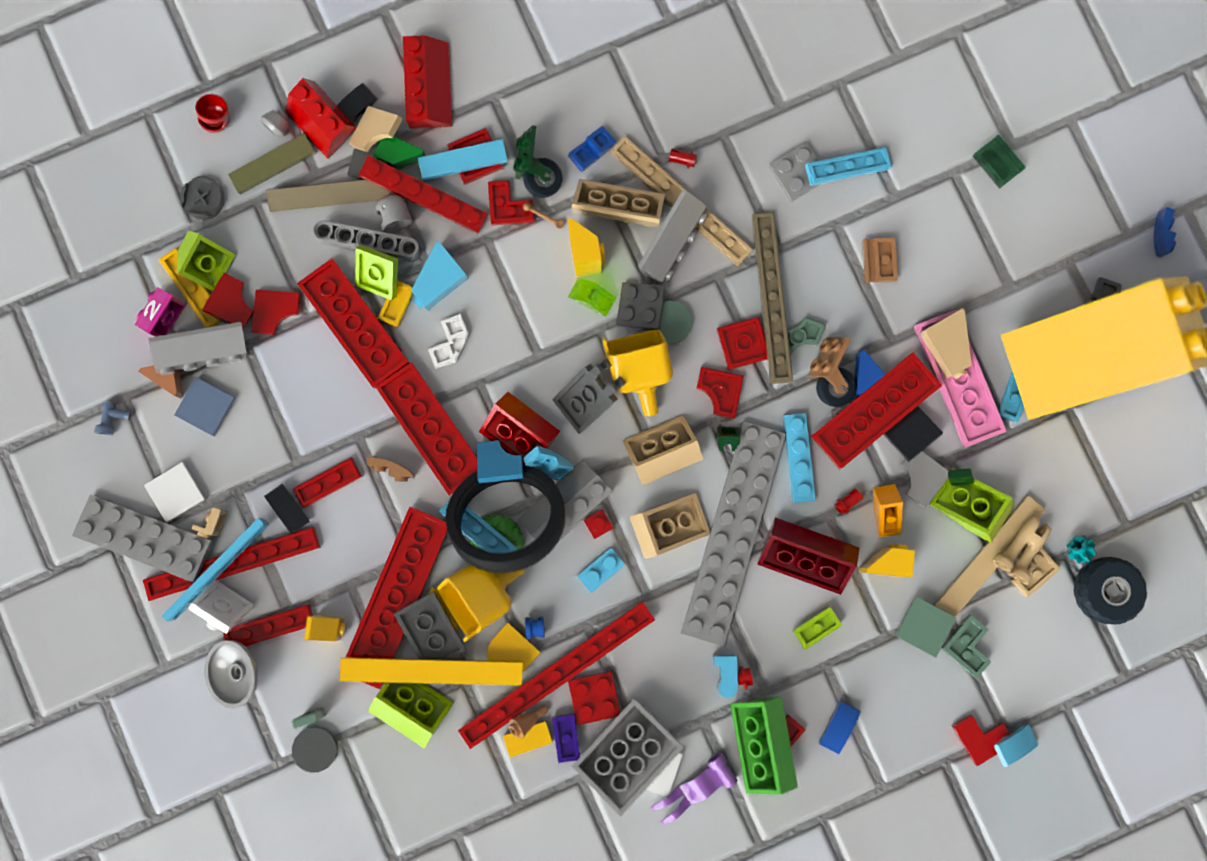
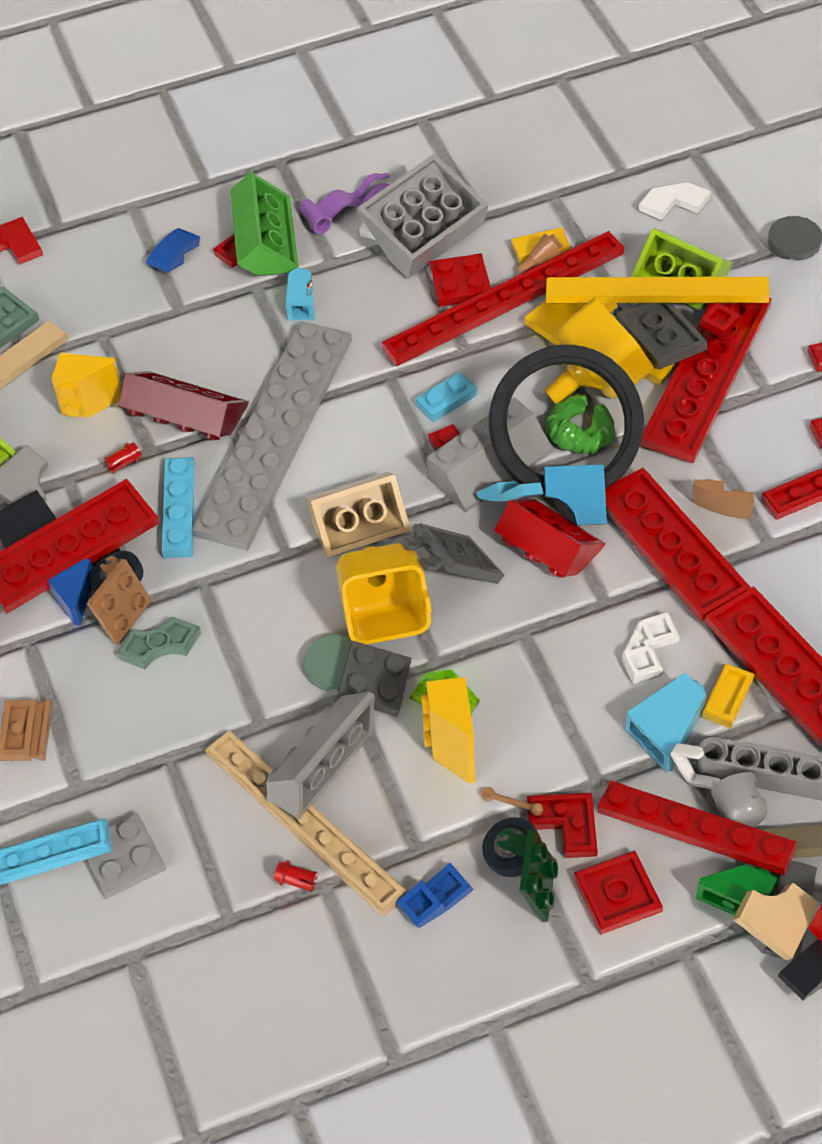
camera: 175 degrees left, 30 degrees down
sand green tile [292,708,326,729] -> none
yellow slope [304,614,346,641] -> none
lime tile [355,245,398,300] -> none
red slope [403,35,453,129] -> none
medium azure tile [418,139,508,181] -> none
medium azure plate [439,501,517,553] -> none
blue wheel [525,616,545,639] -> none
dark purple plate [552,714,580,763] -> none
tan slope [572,179,665,228] -> none
tan slope [630,493,710,559] -> none
red tile [696,367,744,419] -> none
red tile [716,317,768,371] -> none
dark green tile [716,426,740,451] -> none
red plate [737,666,753,689] -> none
dark tan tile [752,212,793,384] -> none
lime plate [792,606,843,650] -> none
light orange slope [873,484,903,537] -> none
sand green tile [894,596,956,658] -> none
none -> white tile [639,182,711,220]
none -> white piece [671,743,720,789]
none -> red tile [700,302,740,341]

